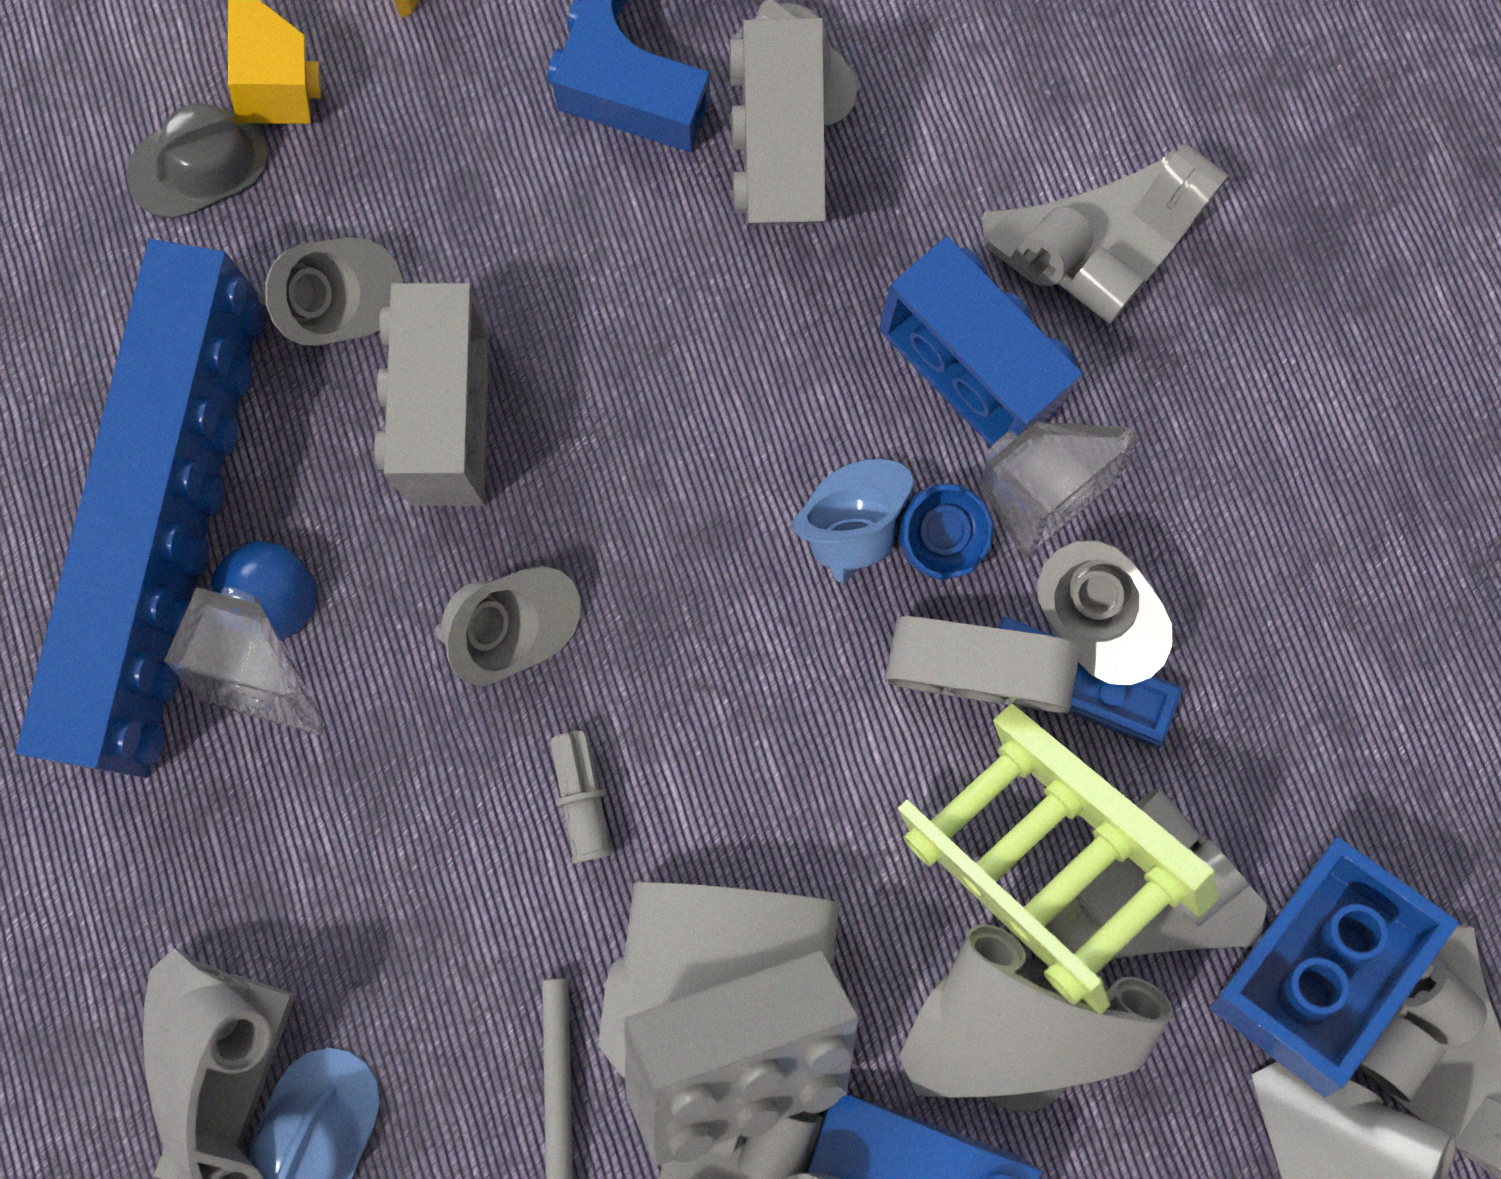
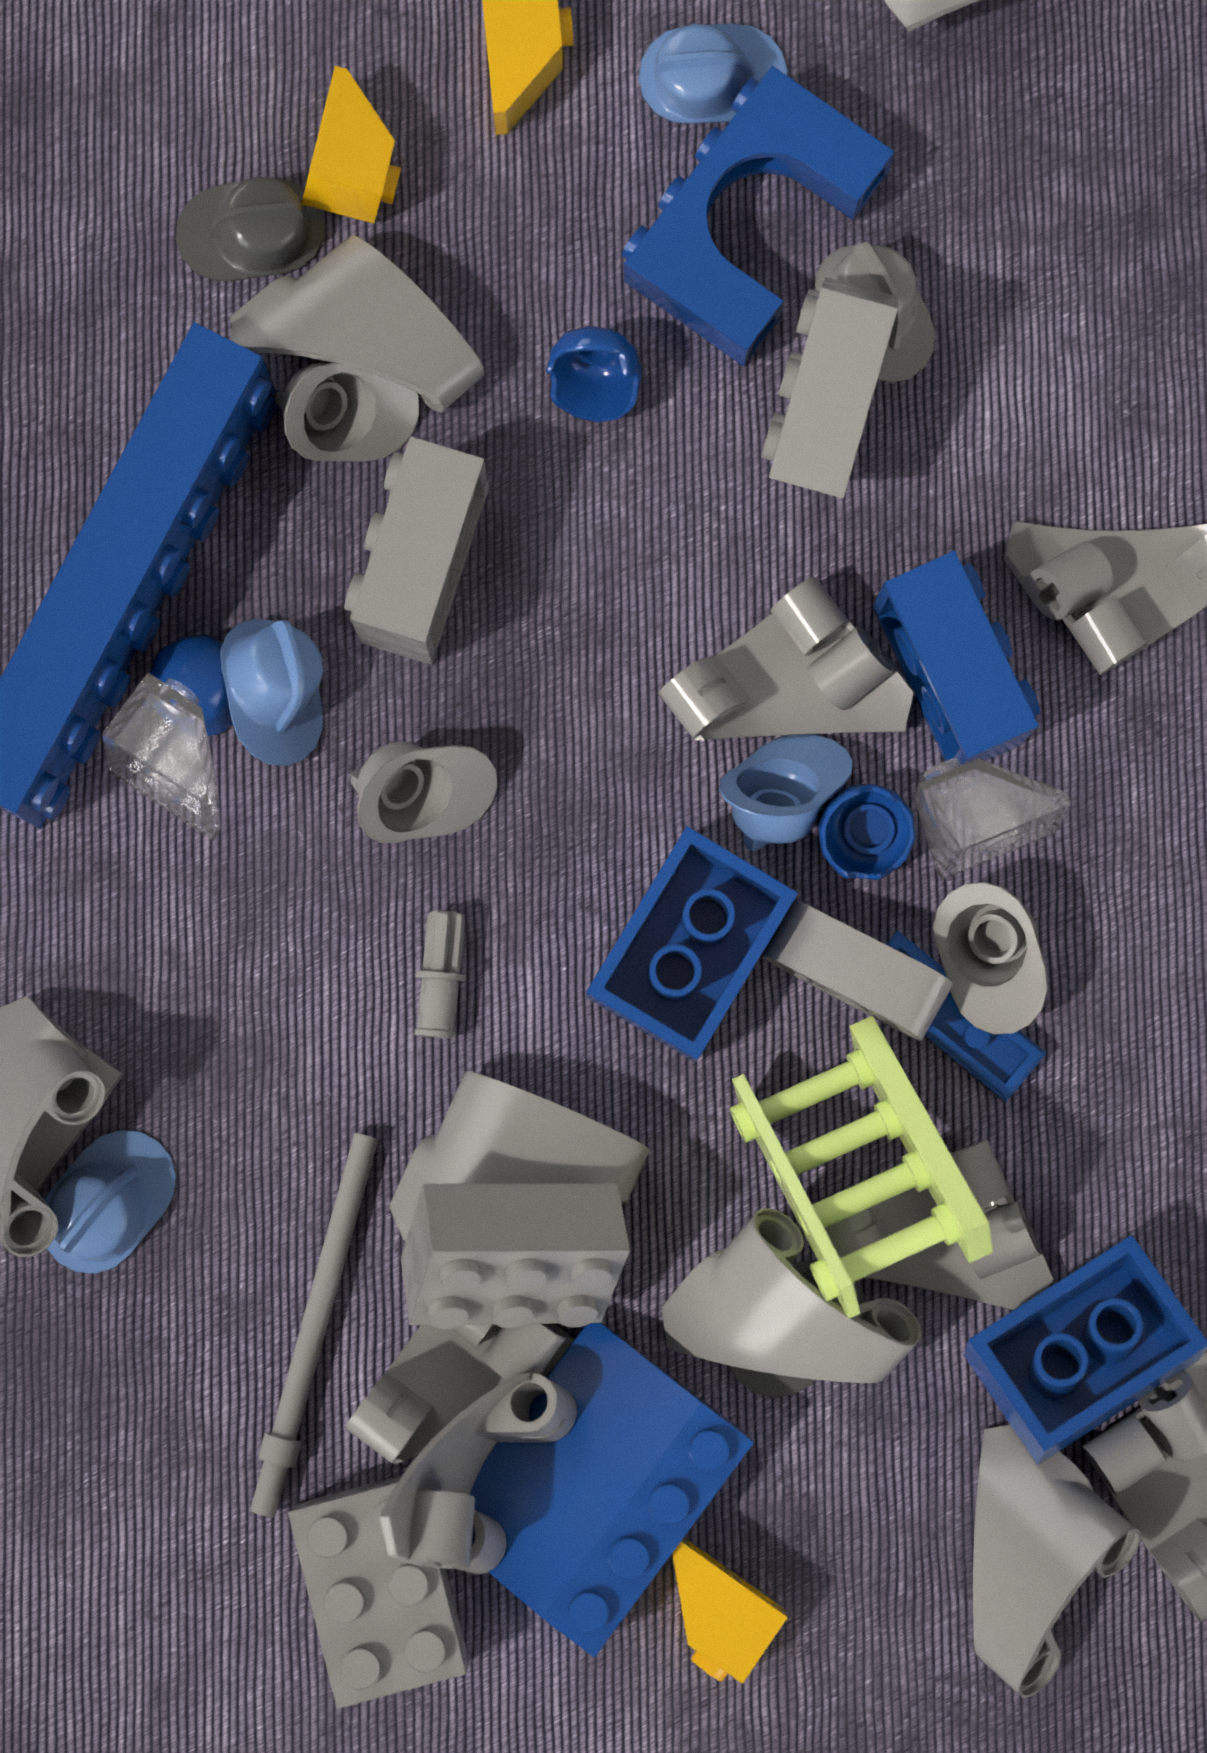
camera: 20 degrees right, 5 degrees up
none -> medium blue piece [220,618,323,766]
none -> light grey panel [230,235,484,412]
none -> blue hair [546,325,642,423]
none -> blue brick [586,826,798,1063]
none -> light grey panel [658,576,915,740]

